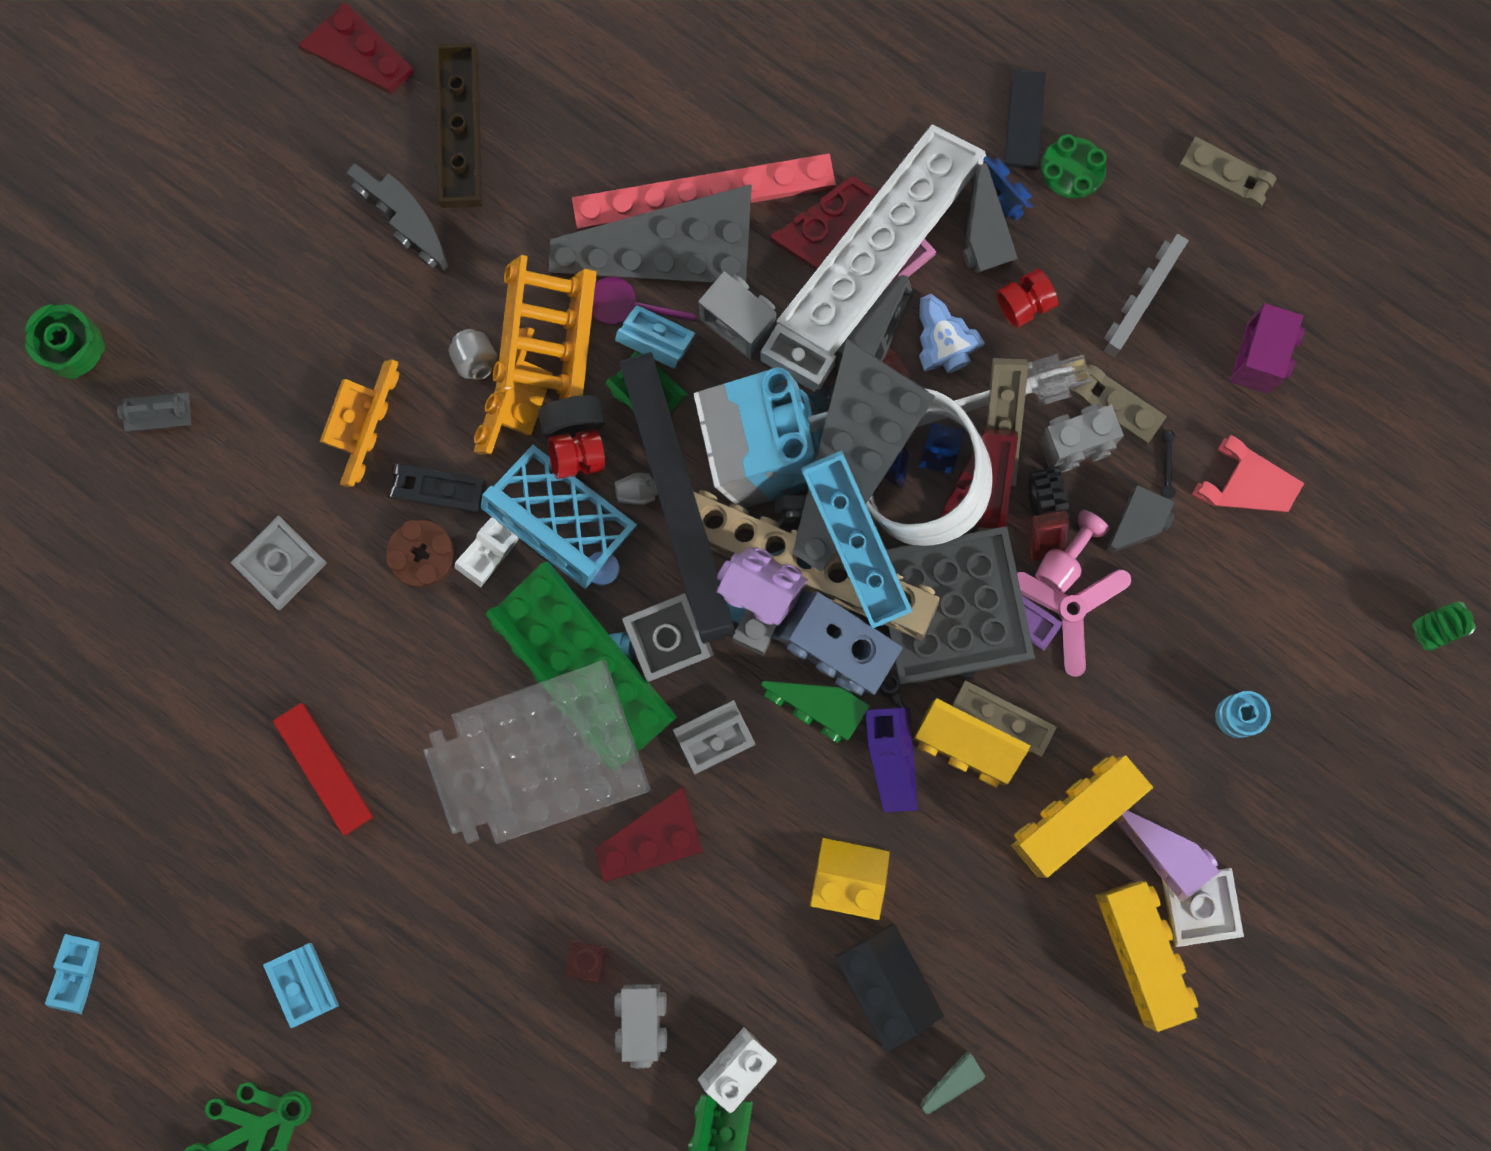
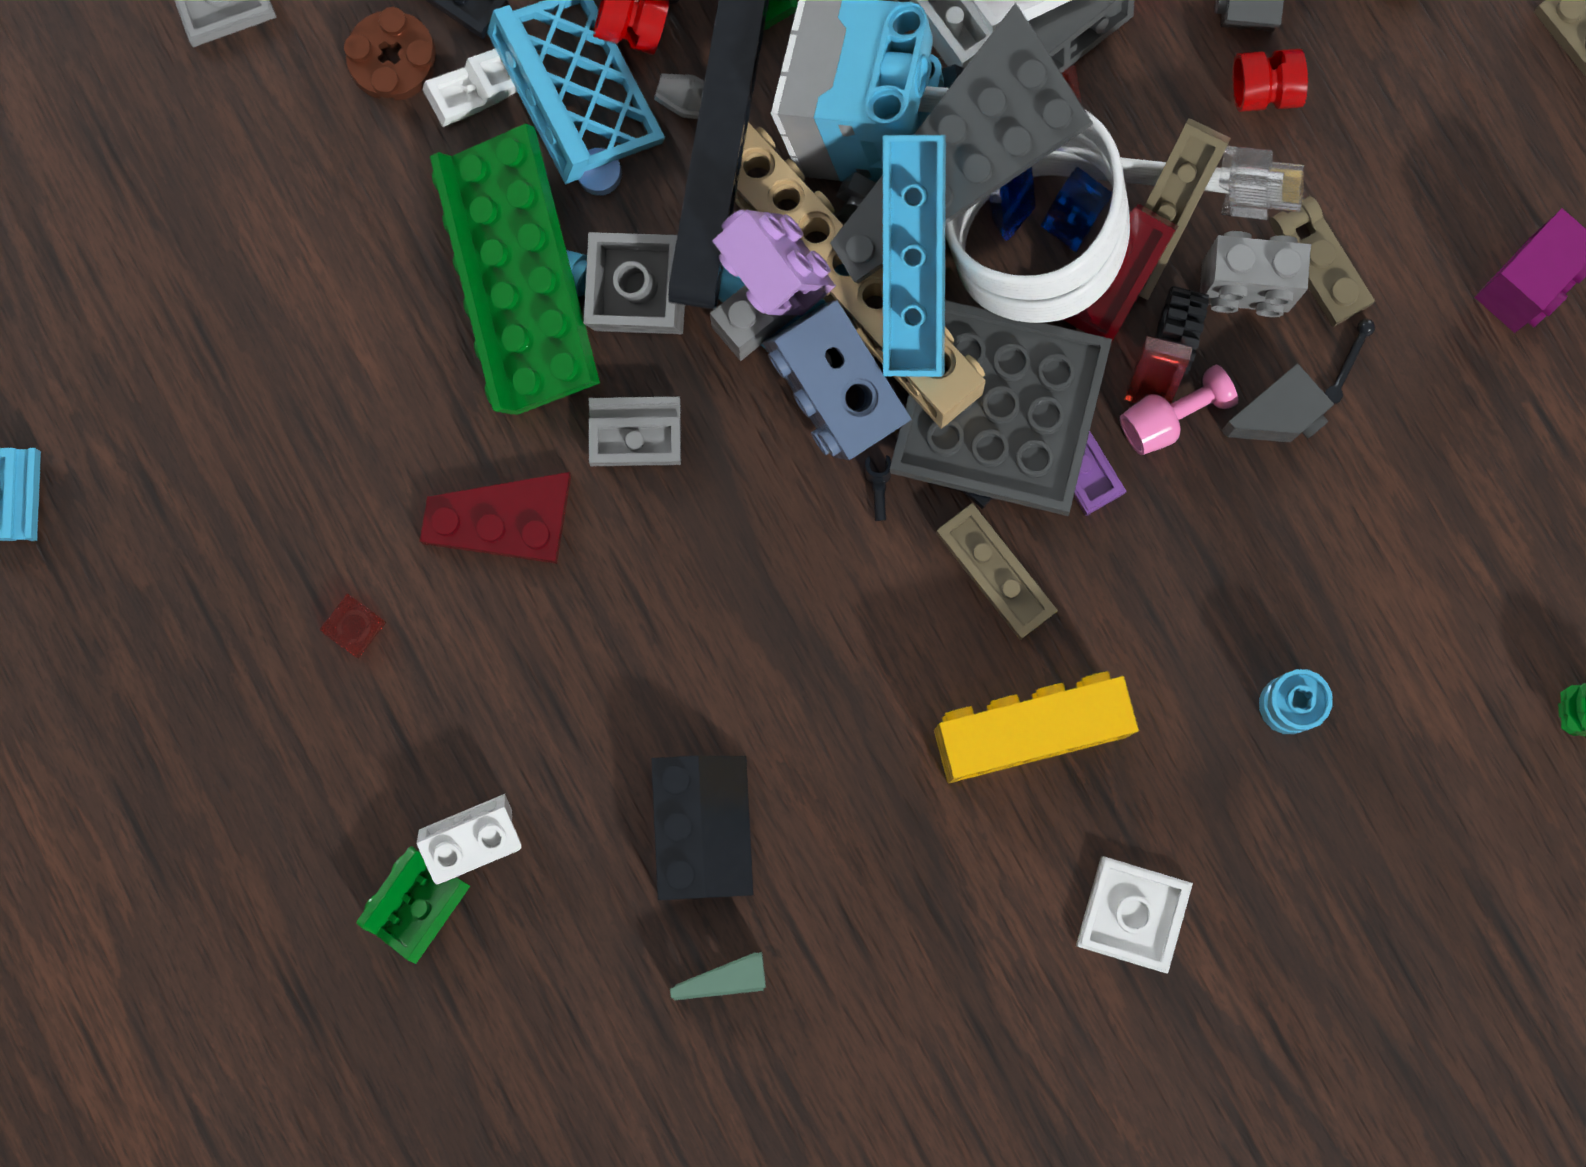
camera: 25 degrees right, 0 degrees up
red tile [273,703,374,836] -> none
clear plate [423,660,651,844] -> none
light grey brick [615,984,667,1068] -> none
green slope [761,681,870,744] -> none
yellow slope [810,838,890,920] -> none
dark purple slope [866,708,918,812] -> none
yellow slope [913,698,1030,788] -> none
light blue rock [919,294,985,374] -> none
bright pink piece [1017,569,1131,677] -> none
yellow brick [1095,881,1198,1032] -> none
light grey plate [1104,234,1189,358] -> none
lavender slope [1116,810,1220,903] -> none
coral flag [1192,435,1304,512] -> none

